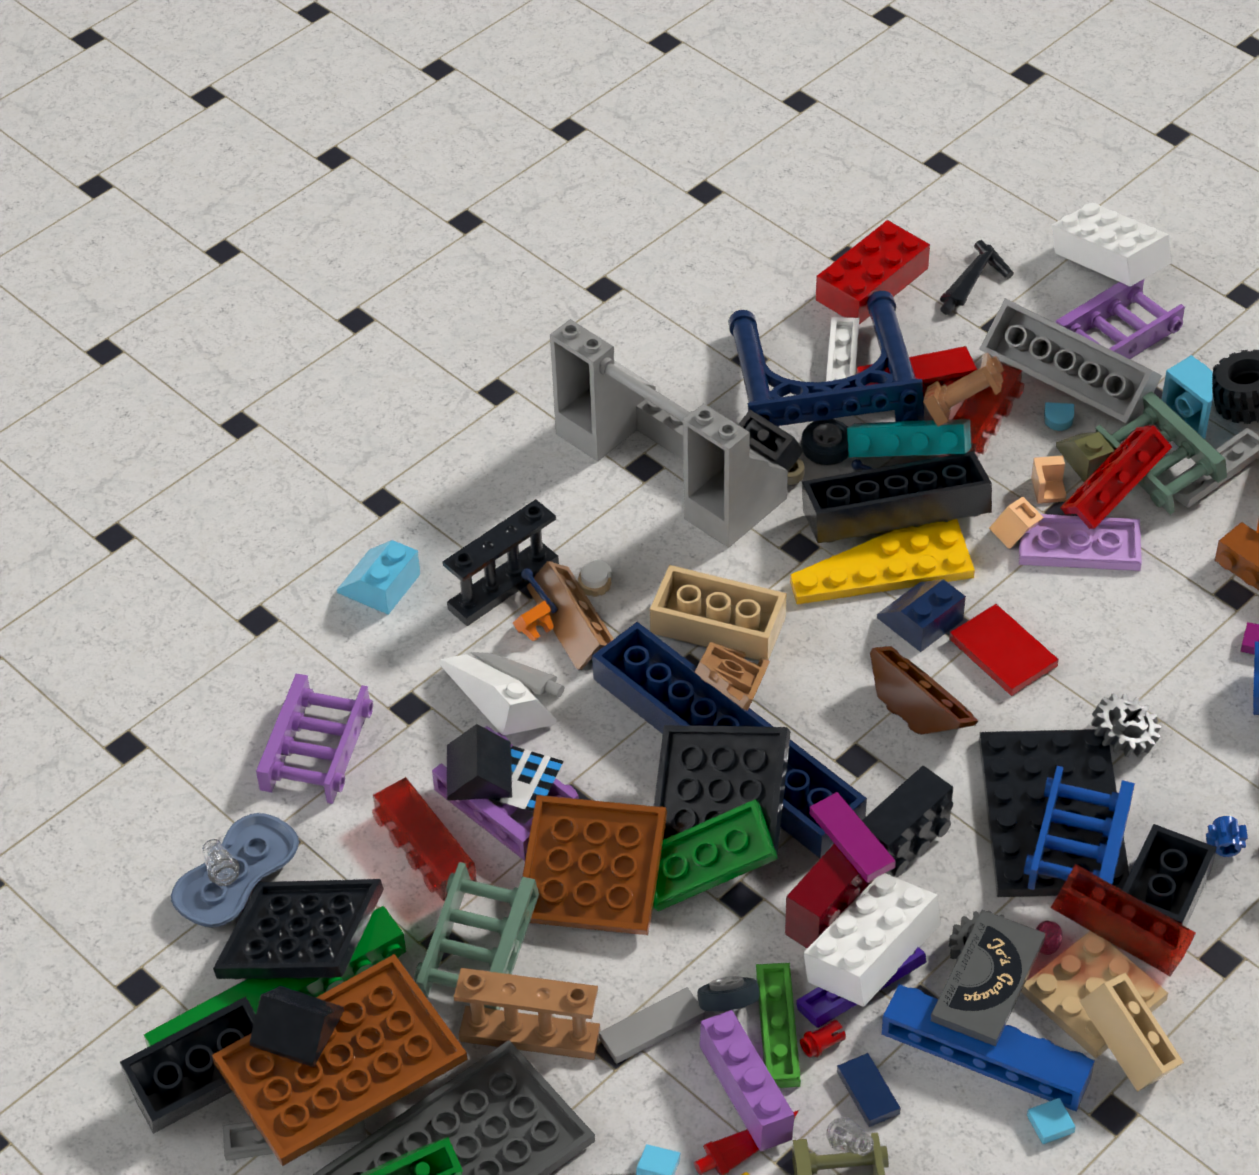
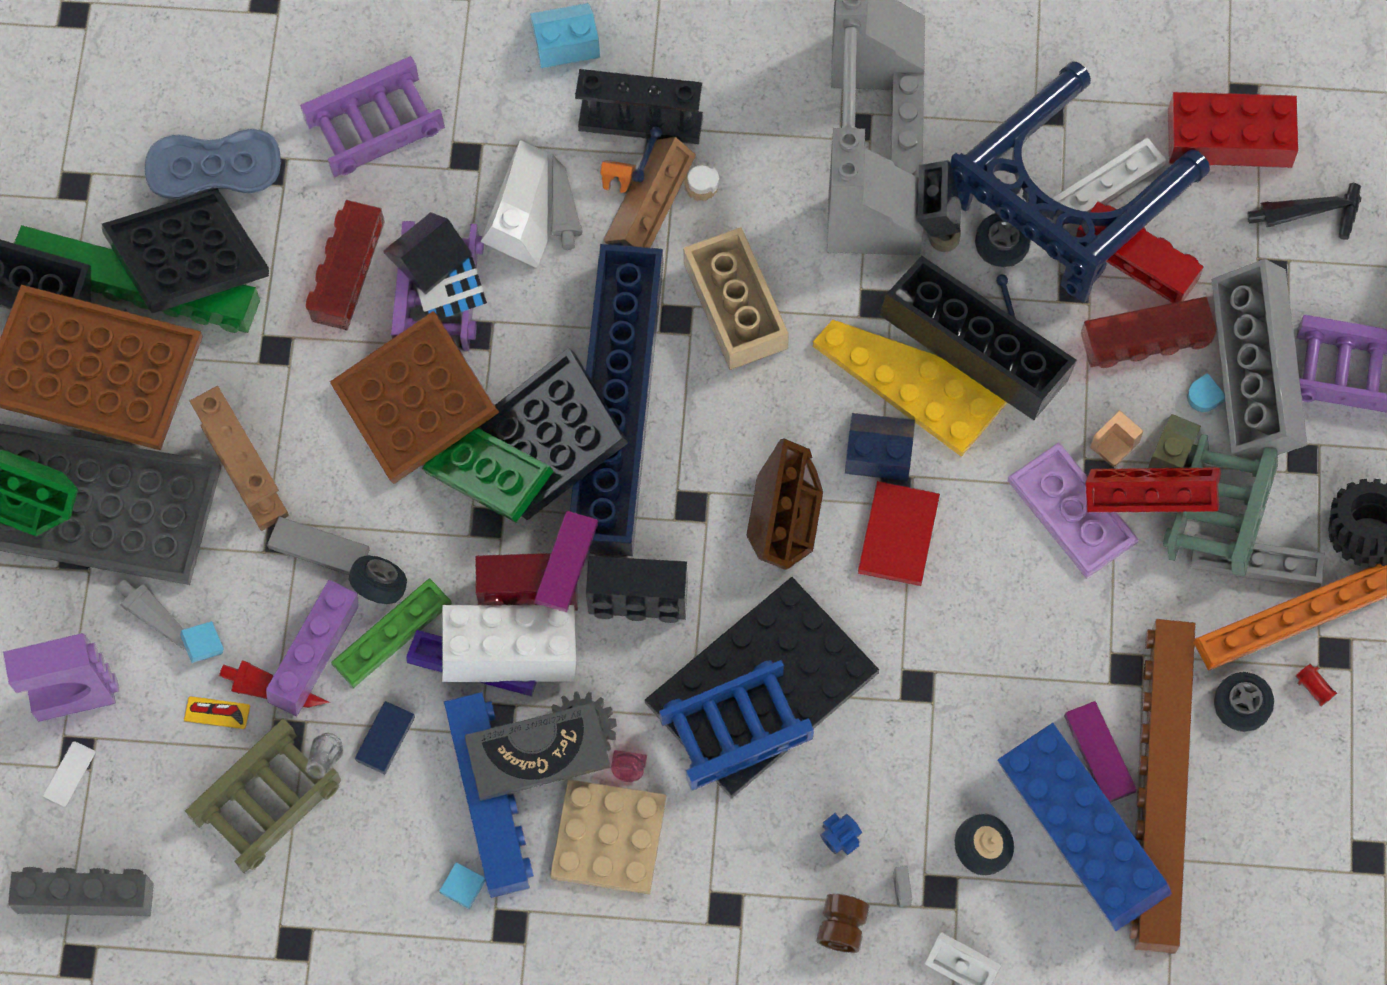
camera: 50 degrees right, 20 degrees up
clear cone [202,839,240,886] -> none
black slope [250,986,344,1067] -> none
sand green fence [414,862,539,1010] -> none
medium nougat wing [695,642,770,711] -> none
red pin [800,1020,846,1058] -> none
teal brick [847,419,971,458] -> none
medium nougat fence [923,352,1004,427] -> none
light nougat panel [989,496,1044,549] -> none
clear red brick [1050,864,1196,977] -> none
tan brick [1079,972,1184,1092] -> none
dark grey gear [1091,693,1161,757] -> none
black brick [1114,824,1217,945] -> none
medium azure slope [1161,355,1212,439] -> none

